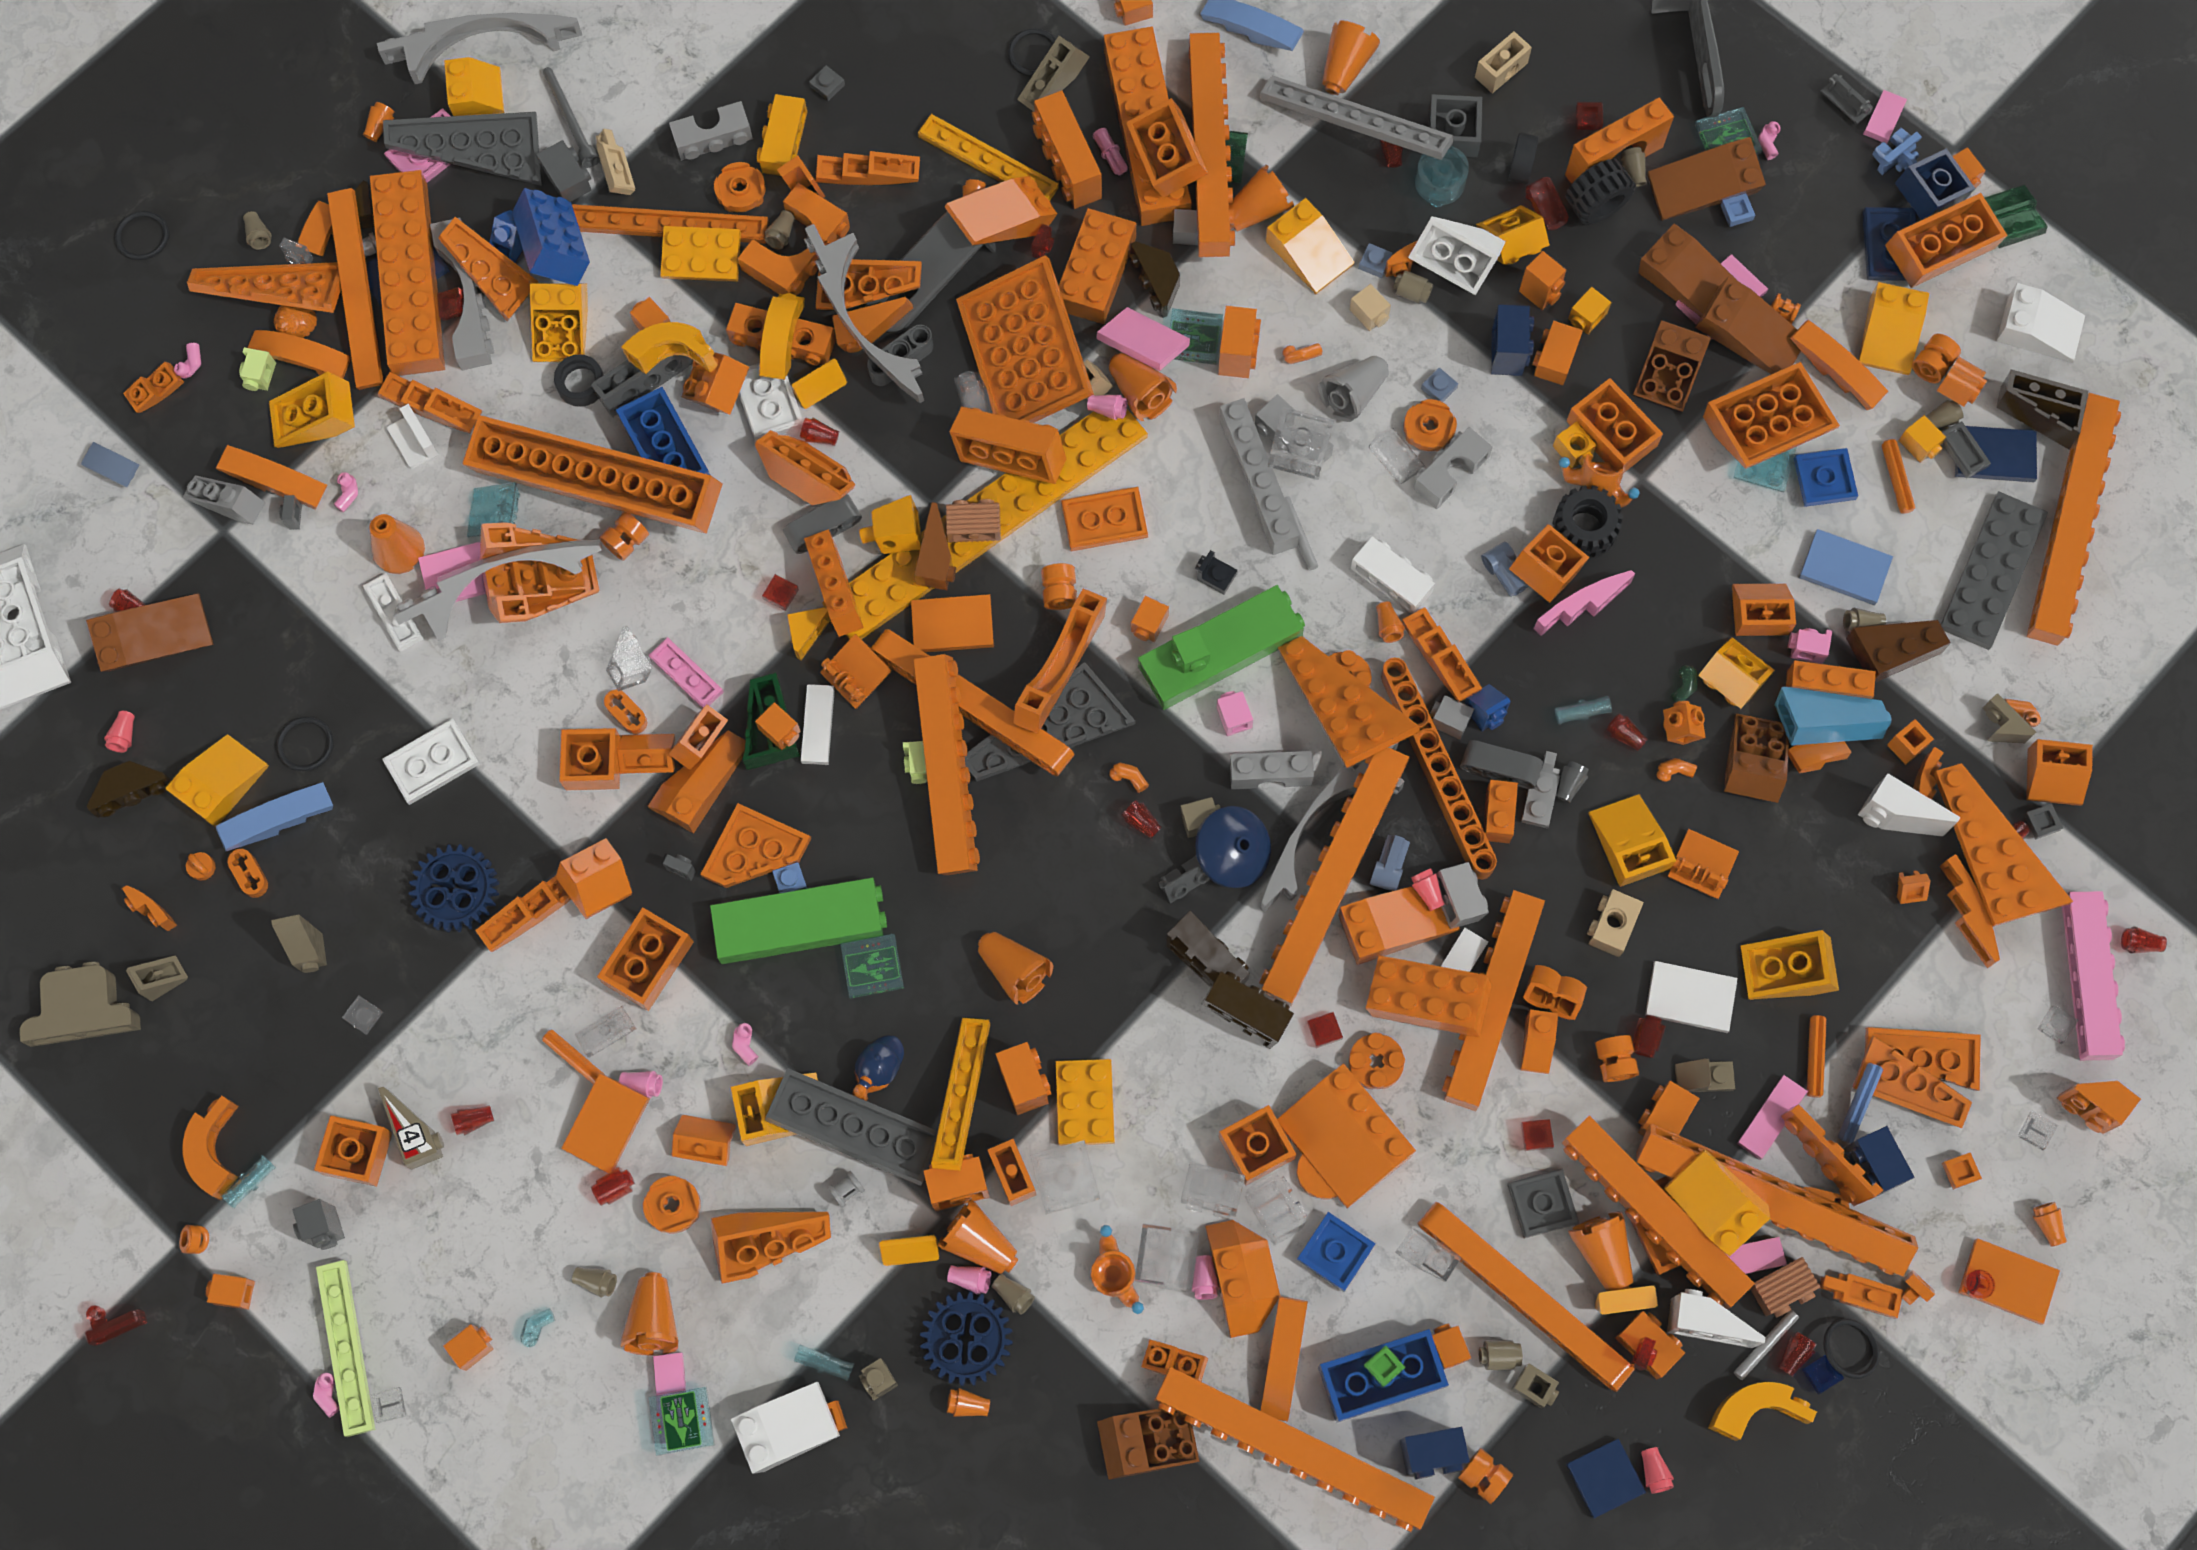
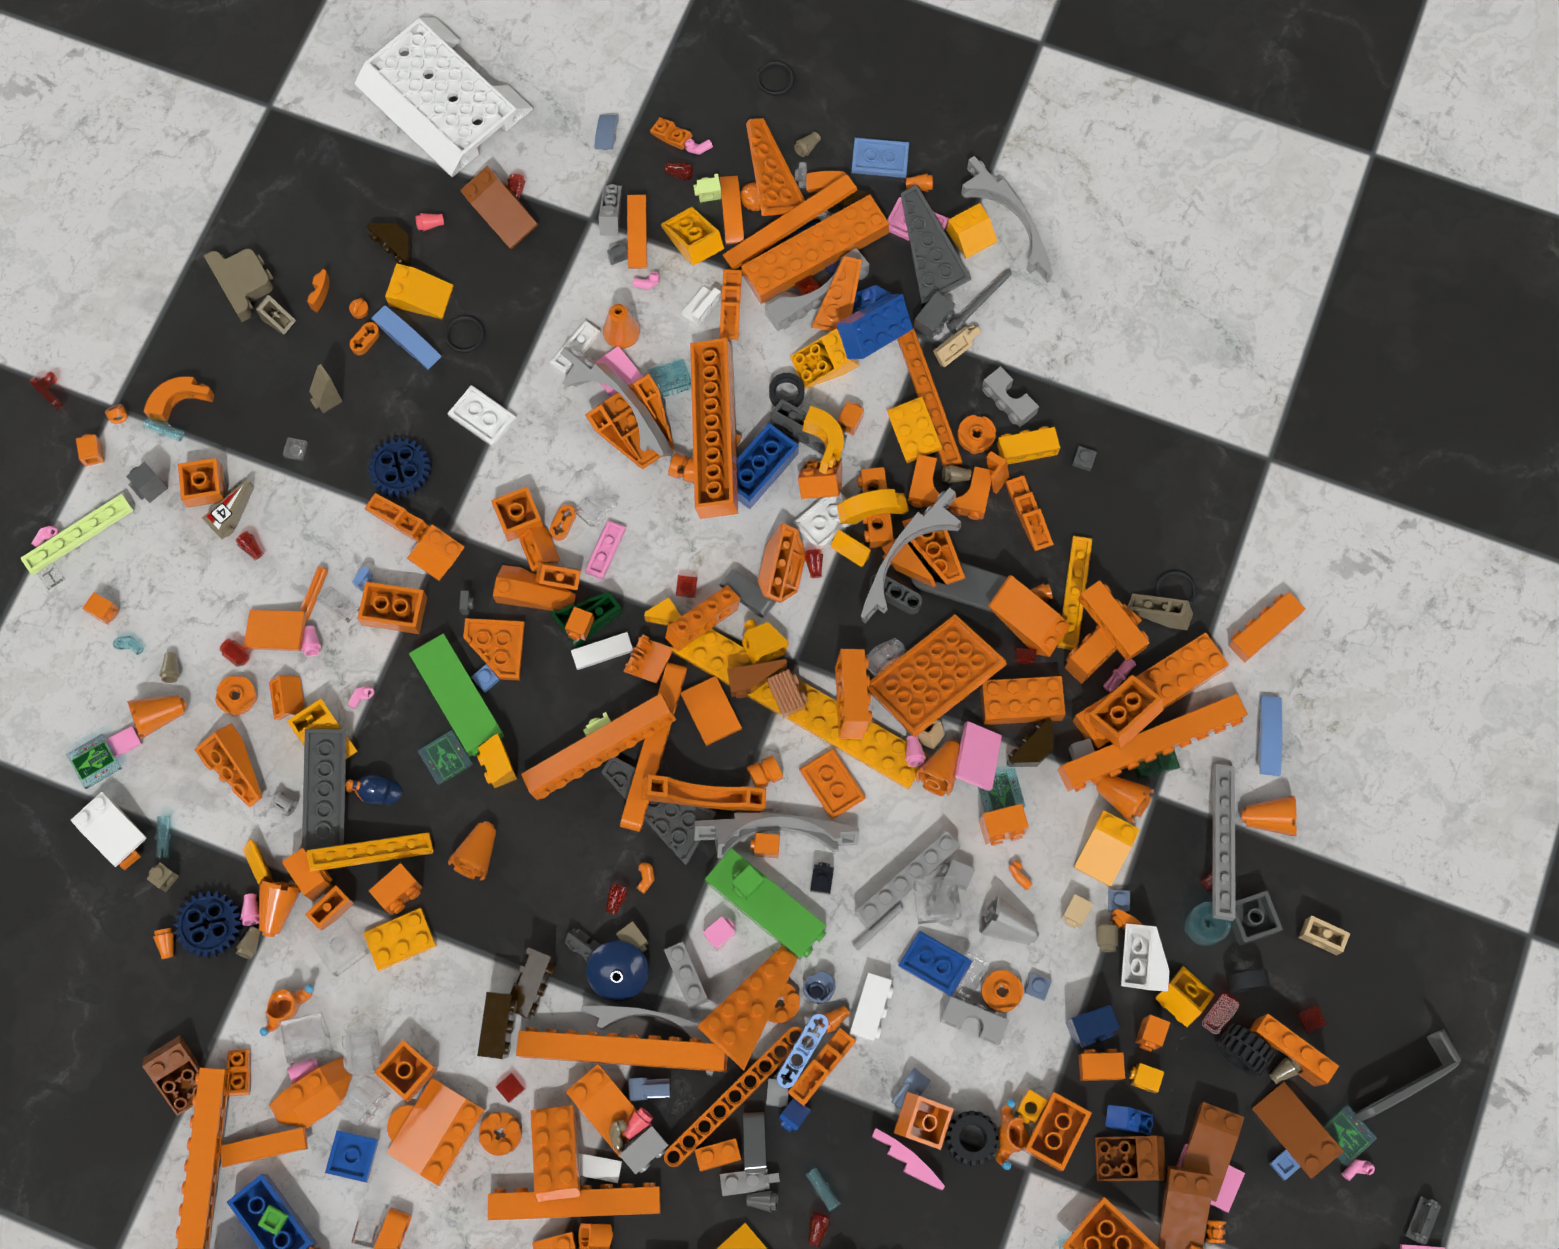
camera: 65 degrees right, 0 degrees up
none -> medium blue plate [352,566,373,591]
none -> light orange slope [477,734,517,788]
none -> dark tan arm [609,1119,627,1150]
none -> clear red cone [665,163,693,181]
none -> light grey slope [694,813,859,858]
none -> light blue beam [776,1014,828,1088]
none -> sand blue hair [803,970,836,1004]
none -> medium blue tile [851,138,909,178]
none -> blue tile [898,931,972,997]
none -> orange brick [1078,580,1149,662]
none -> blue slope [1105,1105,1153,1136]

